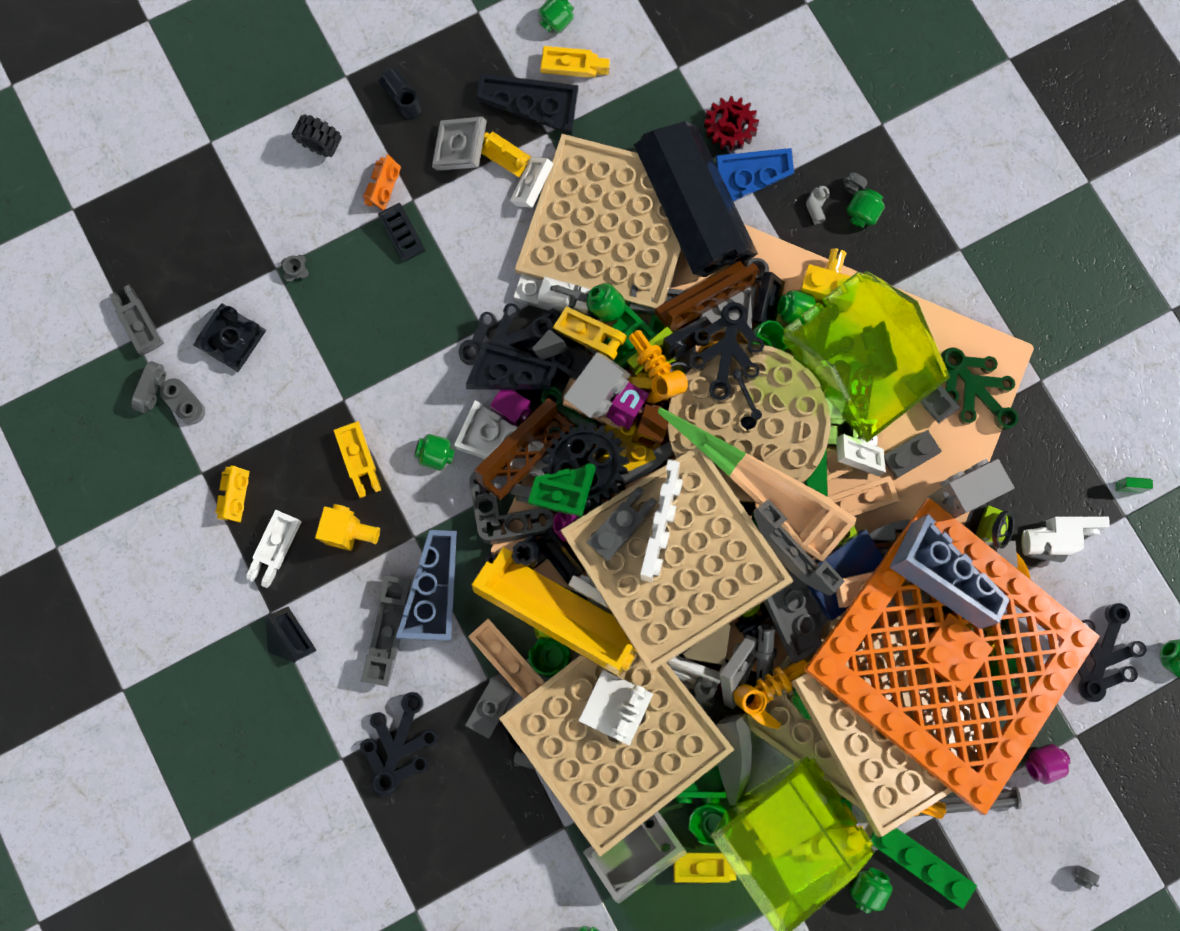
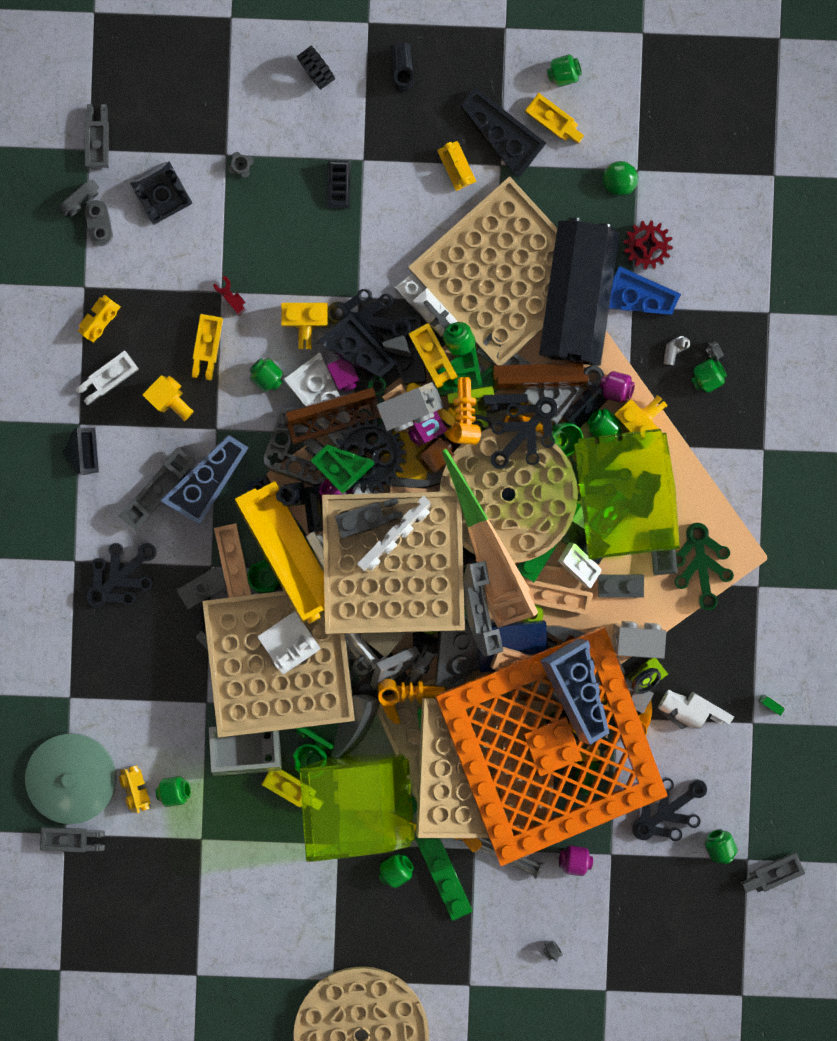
camera: 30 degrees right, 10 degrees up
orange hinge [362,154,401,211] -> none
light grey plate [432,117,487,171] -> none
white plate [510,157,553,208] -> none
black hinge [732,369,762,421] -> none
none -> dark red plate [213,276,246,316]
none -> yellow brick [281,303,328,350]
none -> magenta head [600,371,635,403]
none -> green hair [603,161,639,195]

